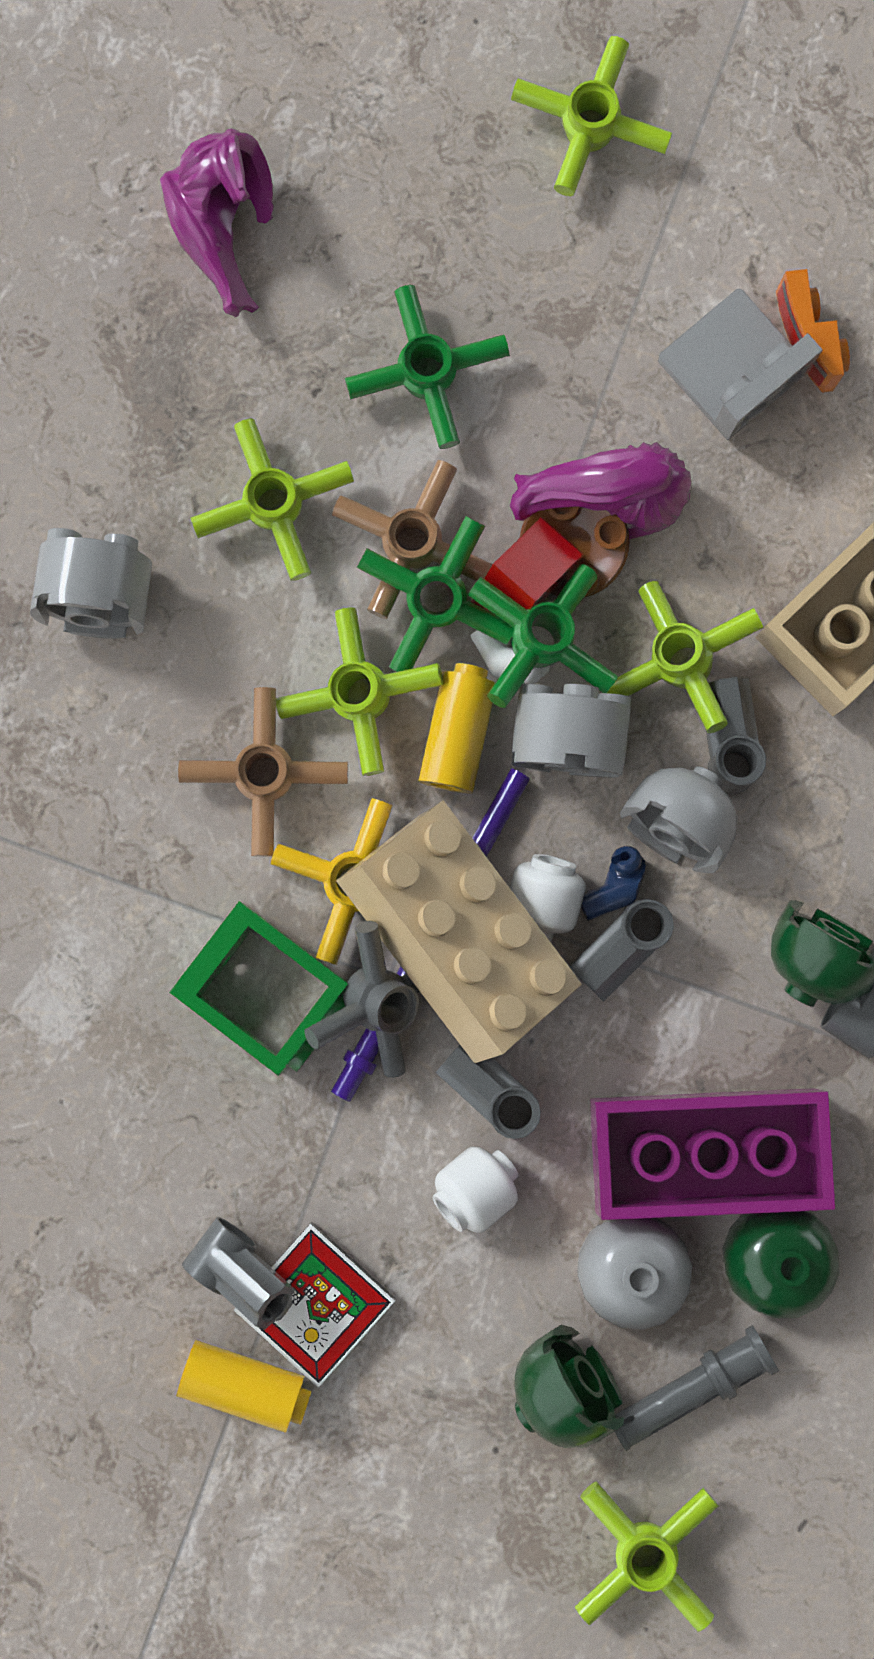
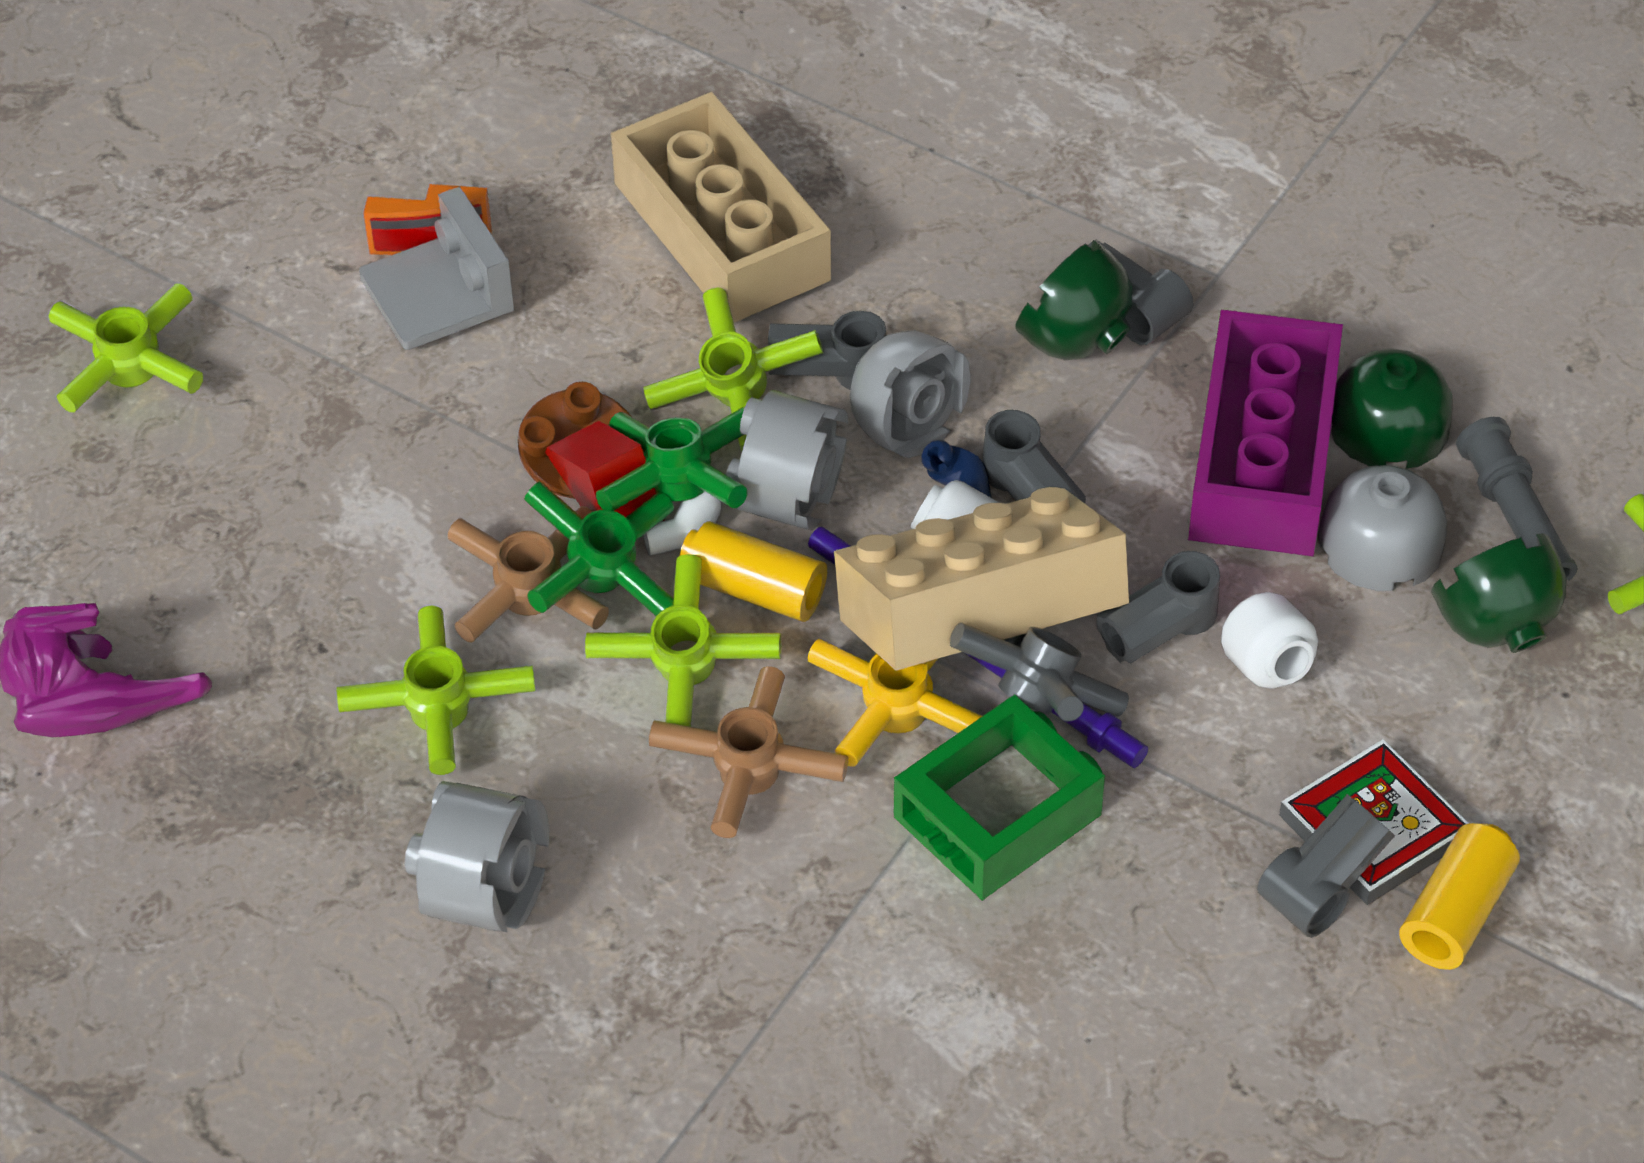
camera: 75 degrees left, 35 degrees down
green bar [344,285,510,449] -> none
magenta hair [510,442,692,540] -> none

